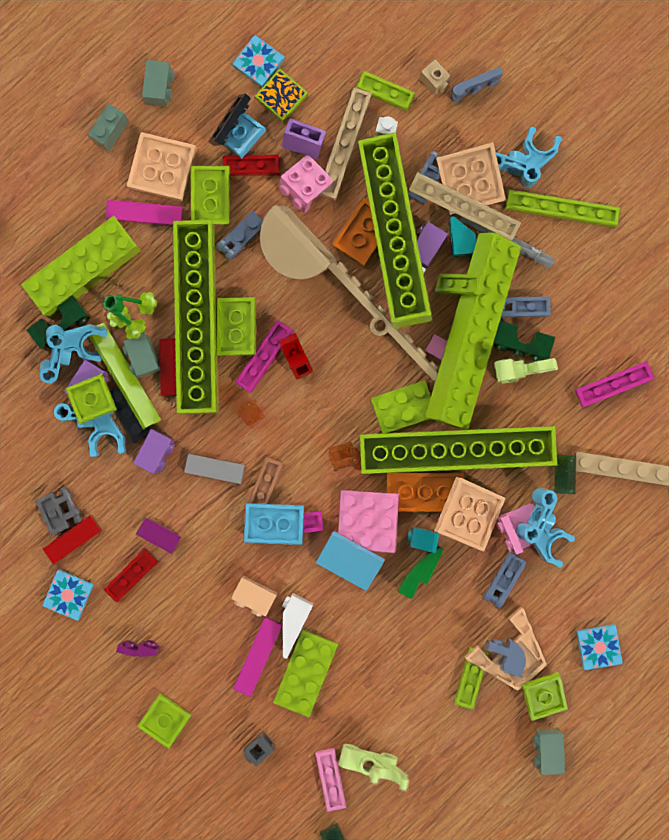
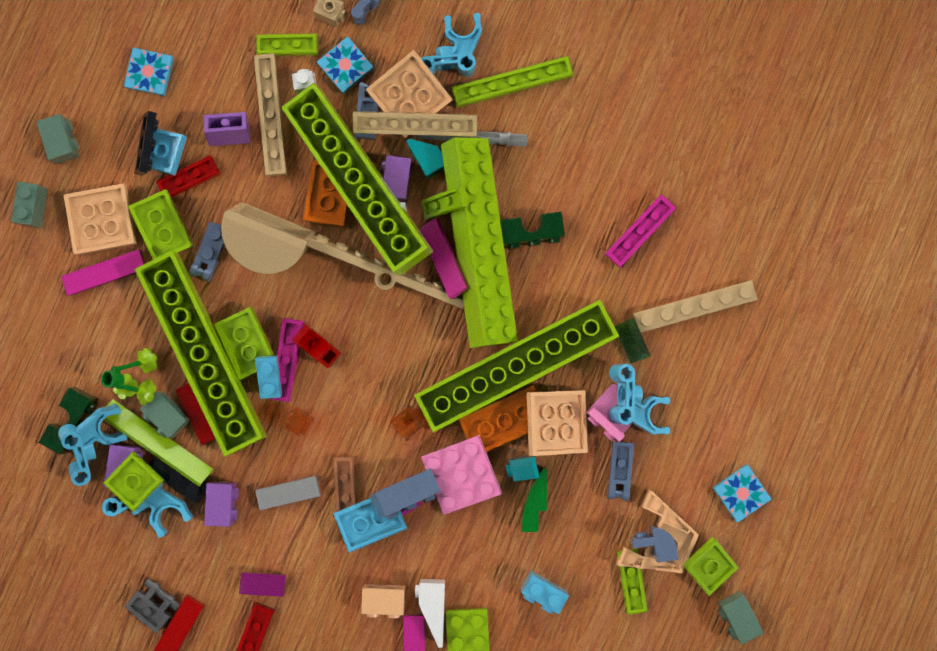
camera: 25 degrees left, 0 degrees up
lime brick [21,216,141,319] -> none
tile [255,69,308,122] -> none
bright pink bracket [278,155,333,213] -> none
medium azure tile [316,531,385,591] -> none
lime plate [371,380,431,434] -> none
yellowish green piece [494,358,558,384] -> none
sand blue plate [501,296,551,318] -> none
none -> medium azure plate [255,355,282,399]
none -> tile [317,36,374,94]
none -> sand blue brick [370,468,441,520]
none -> dark pink tile [420,218,469,299]
none -> medium azure brick [521,570,569,614]

